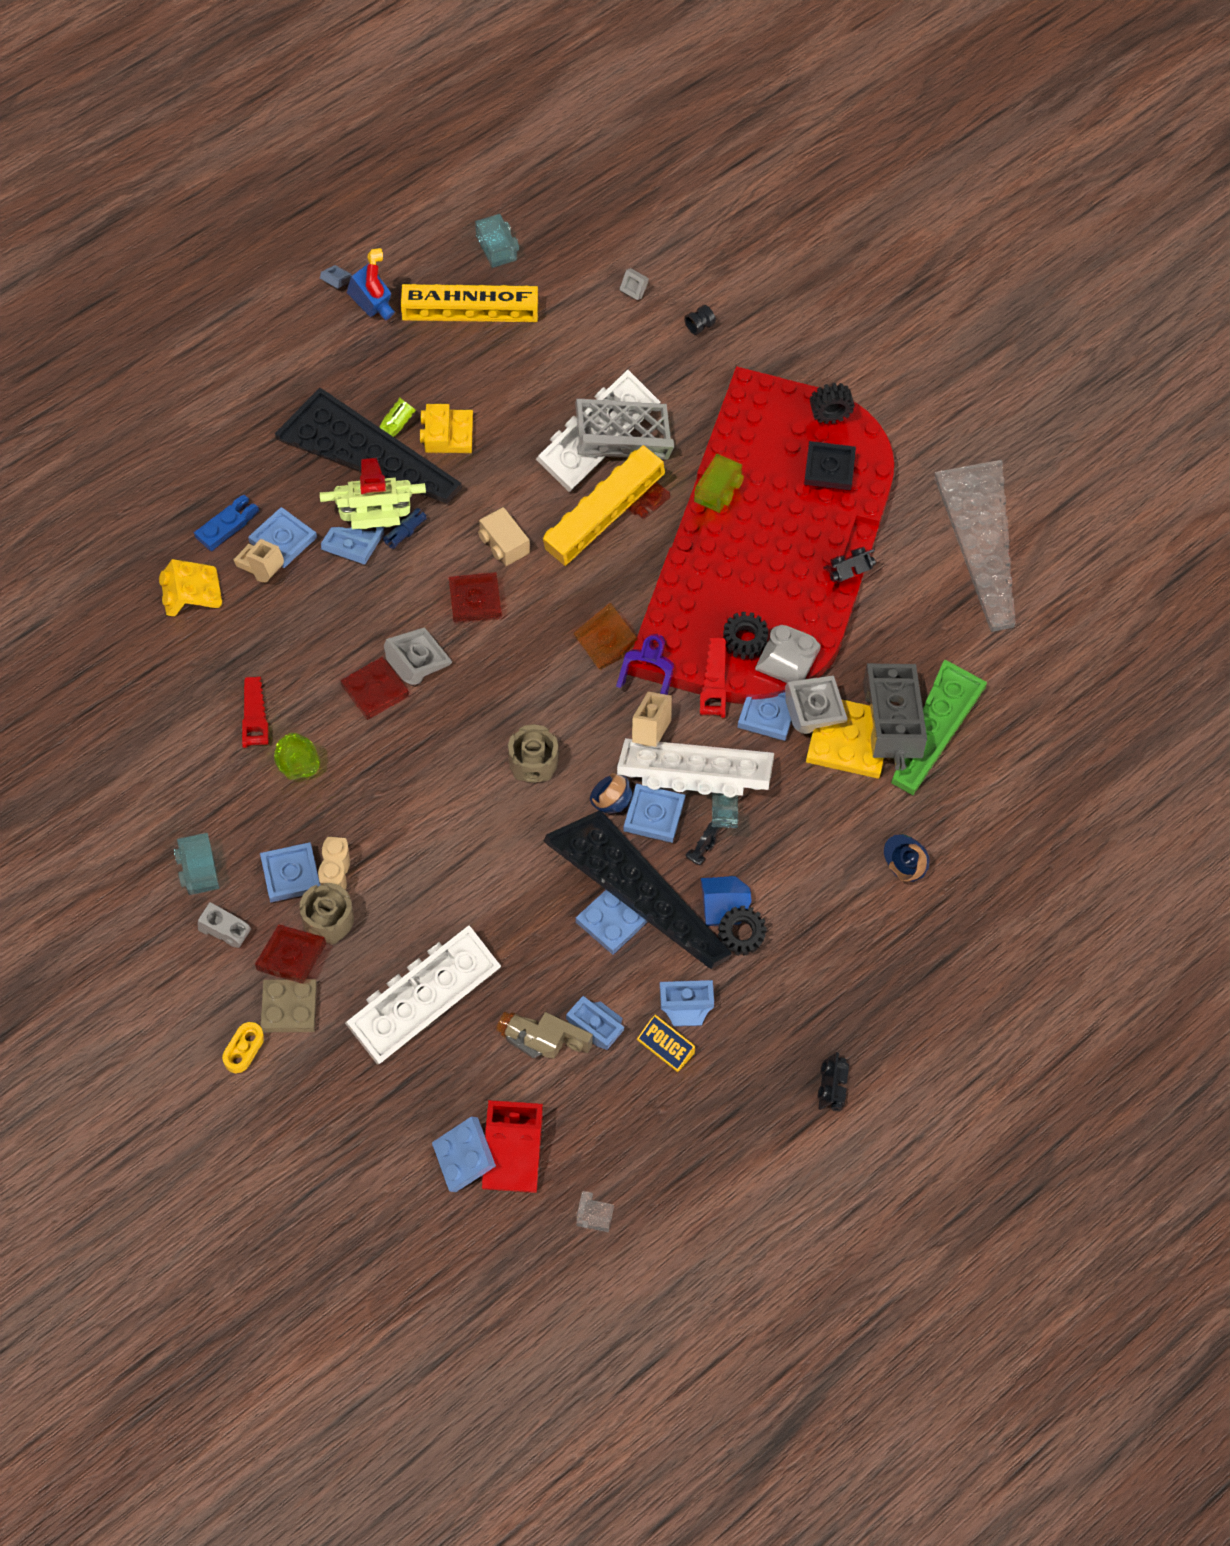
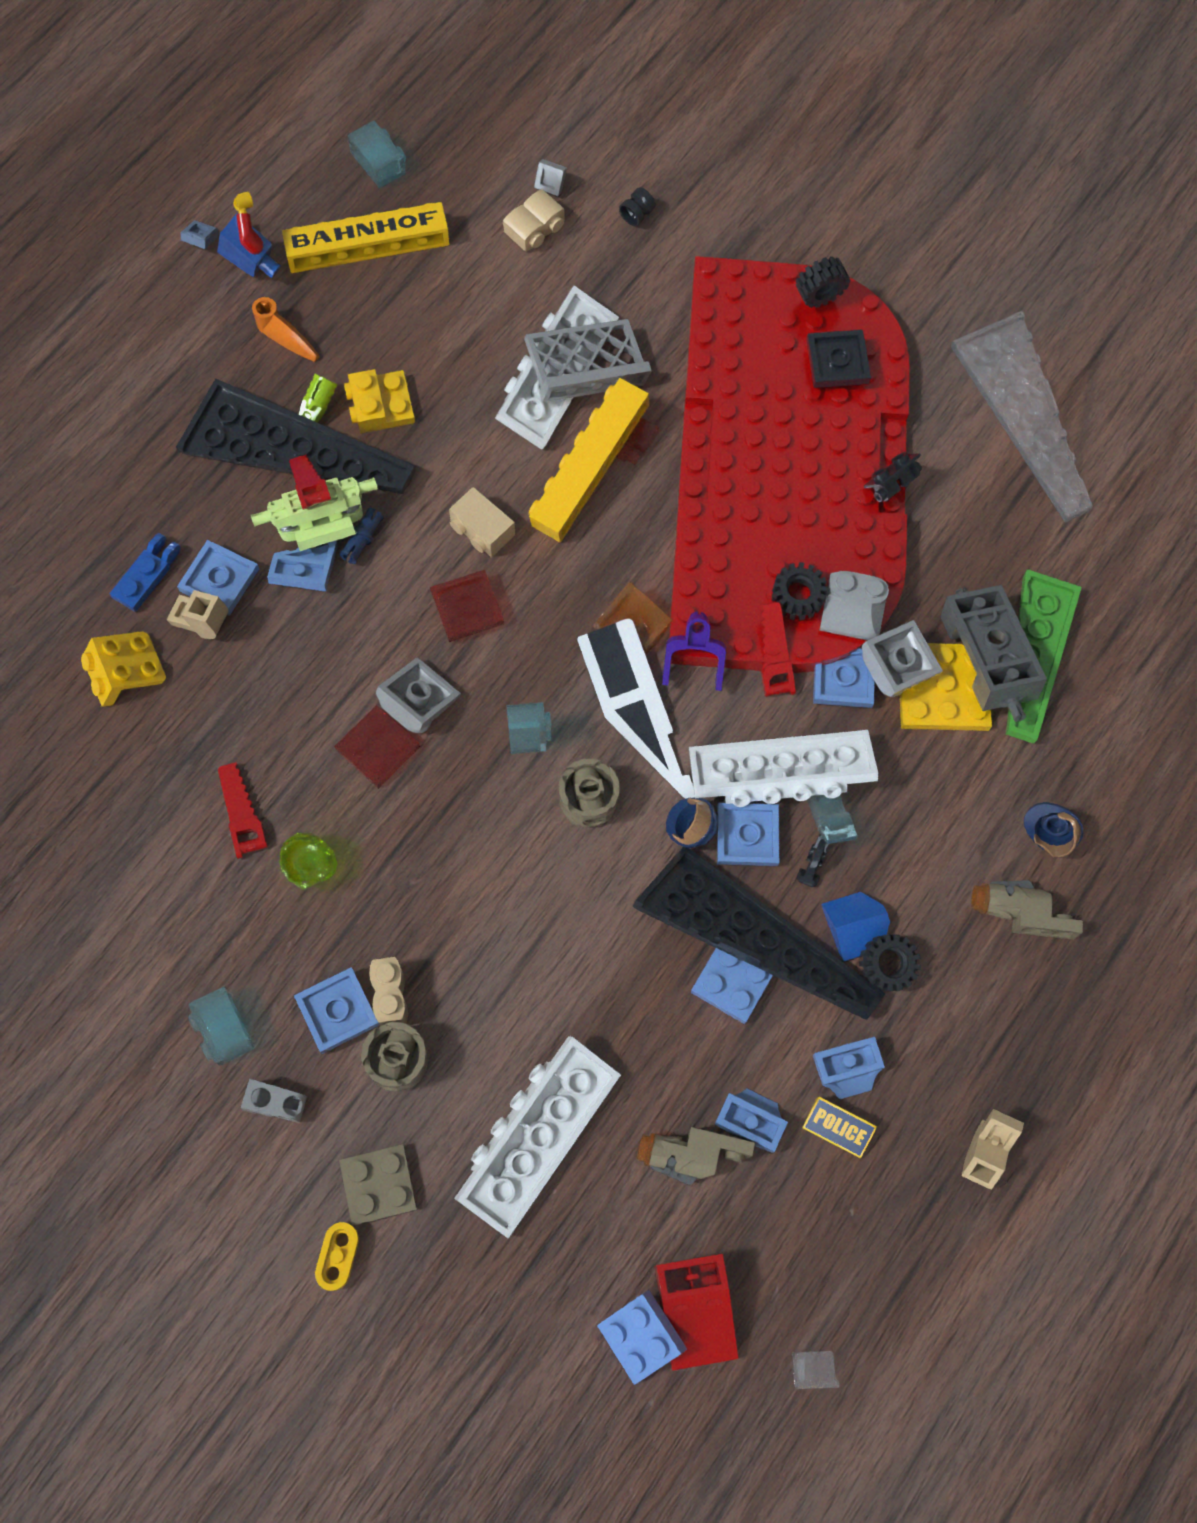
camera: 15 degrees left, 10 degrees up
clear red plate [255,924,327,984] -> none
tan brick [632,692,672,747] -> none
clear neon green brick [694,454,744,513] -> none
black hinge [817,1052,849,1111] -> none
none -> orange piece [252,297,320,362]
none -> tan brick [503,189,565,252]
none -> clear light blue brick [507,702,552,754]
none -> white sticker [577,619,695,799]
none -> tan brick [961,1109,1024,1190]
none -> dark tan plate [971,880,1083,940]

